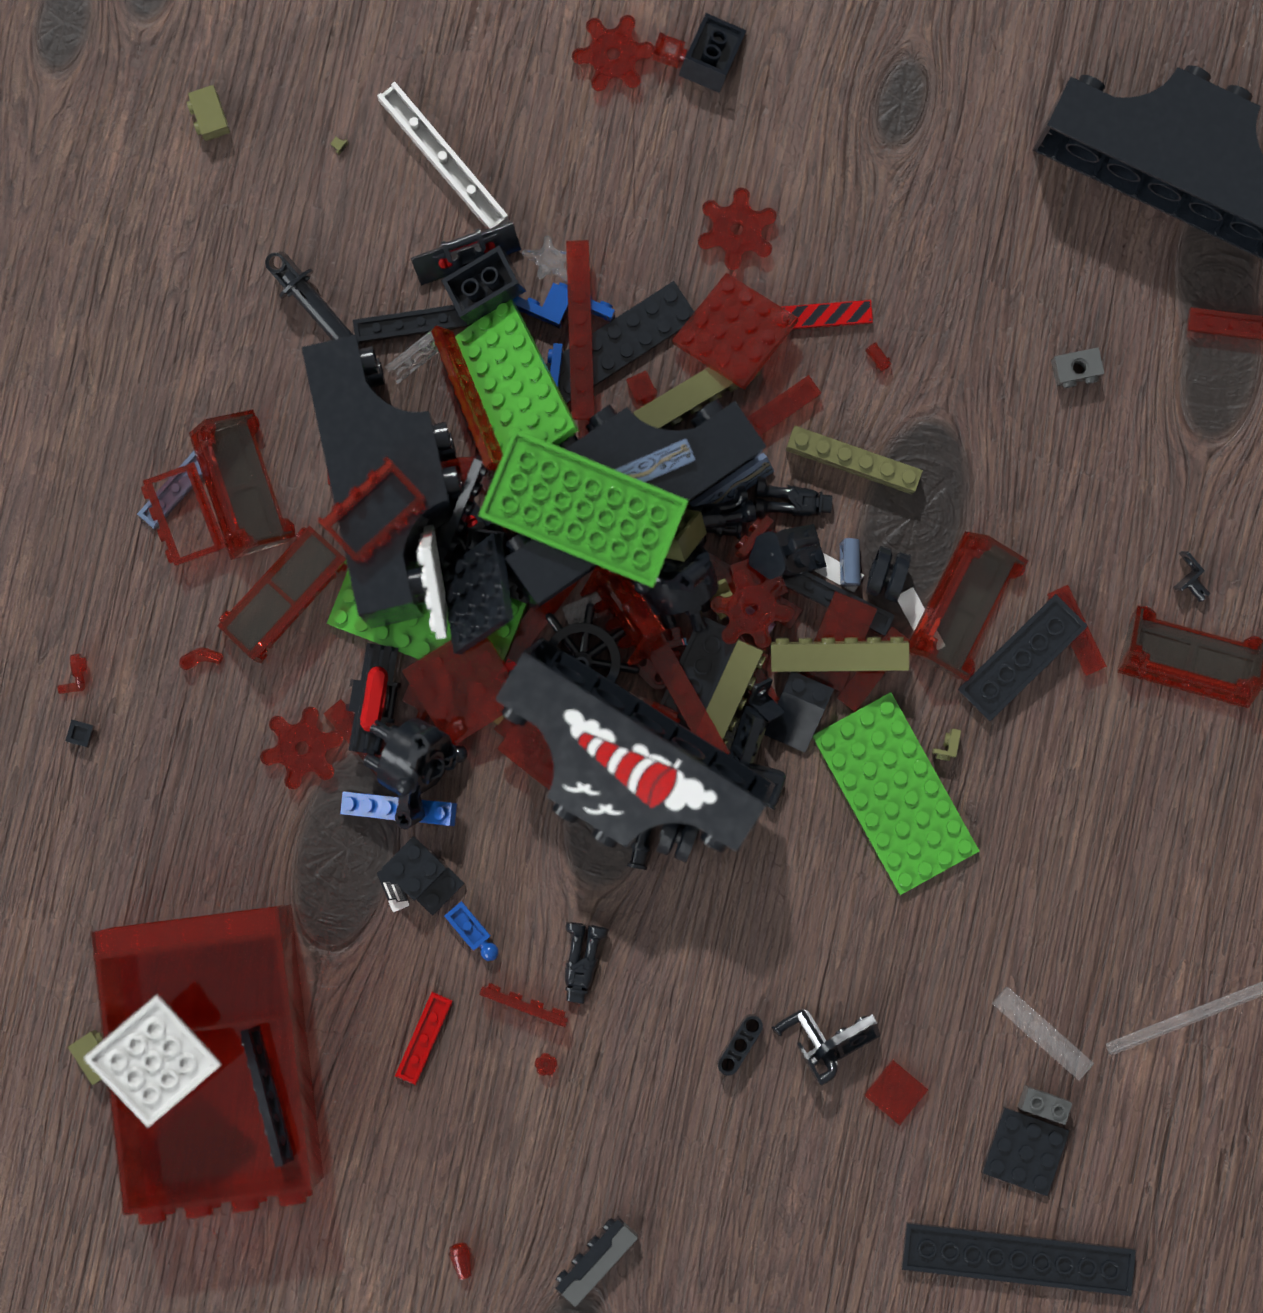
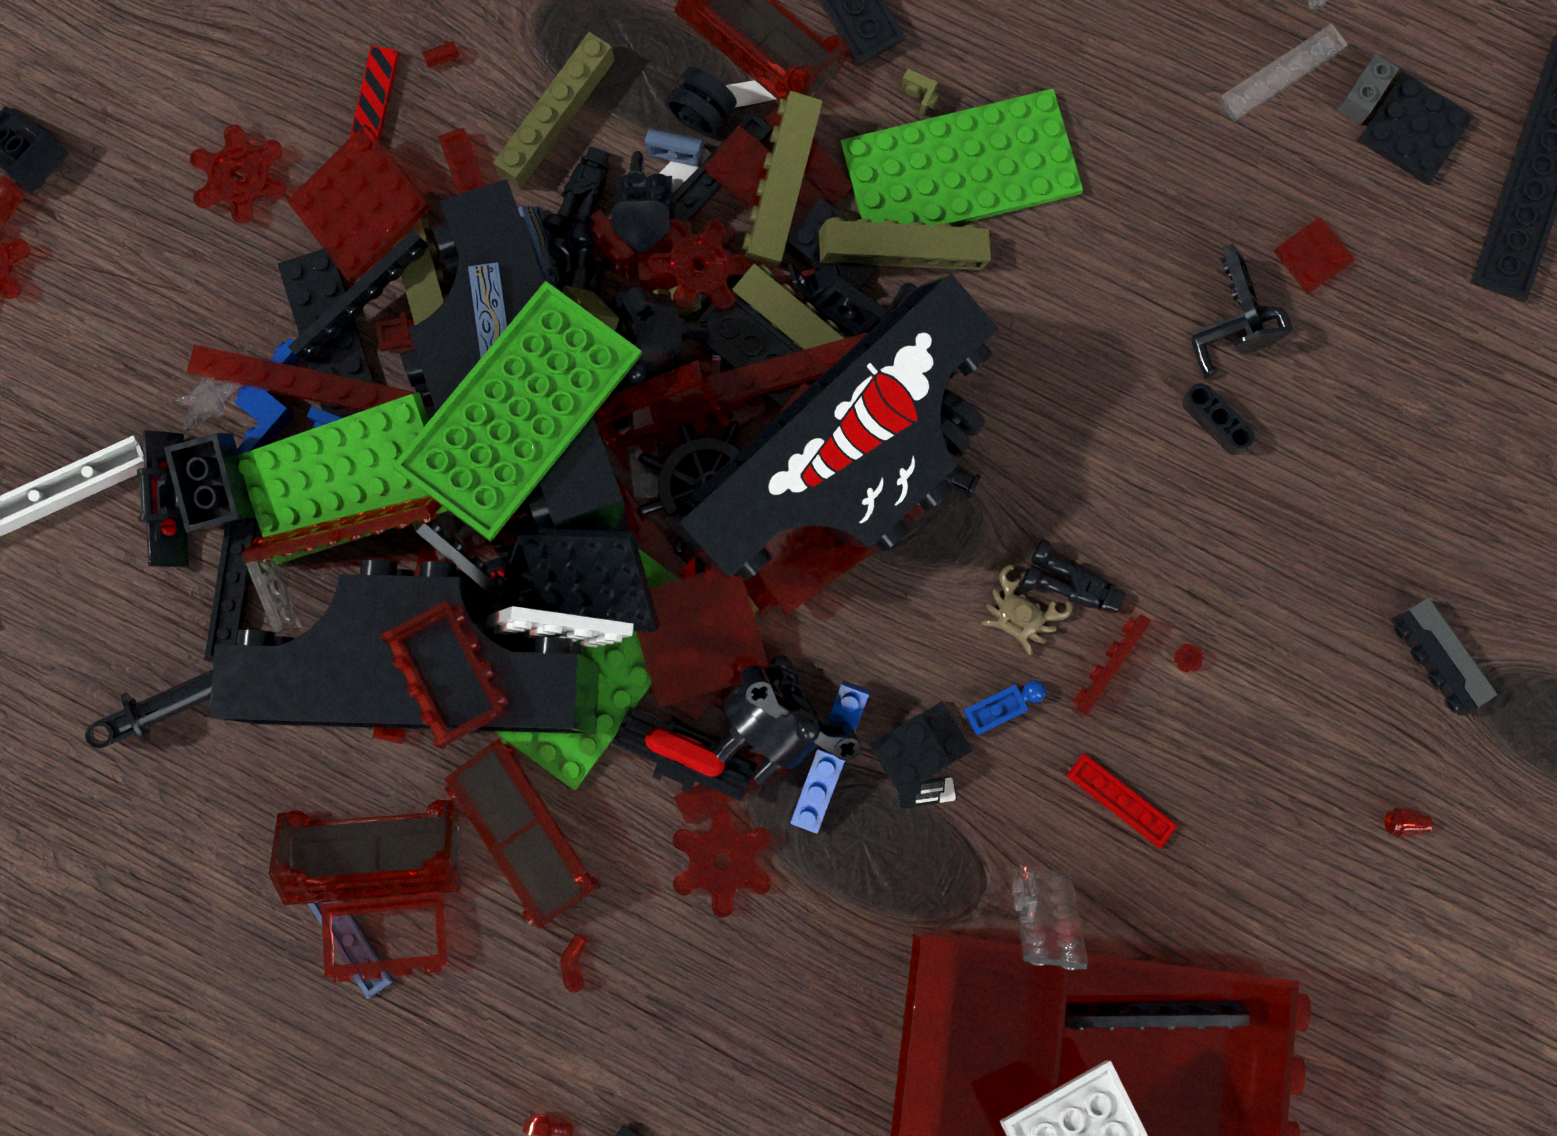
camera: 75 degrees left, 5 degrees down
none -> black plate [288,230,429,361]
none -> olive brick [819,217,991,270]
none -> dark tan animal [981,564,1073,655]
none -> clear bracket [1012,865,1088,970]

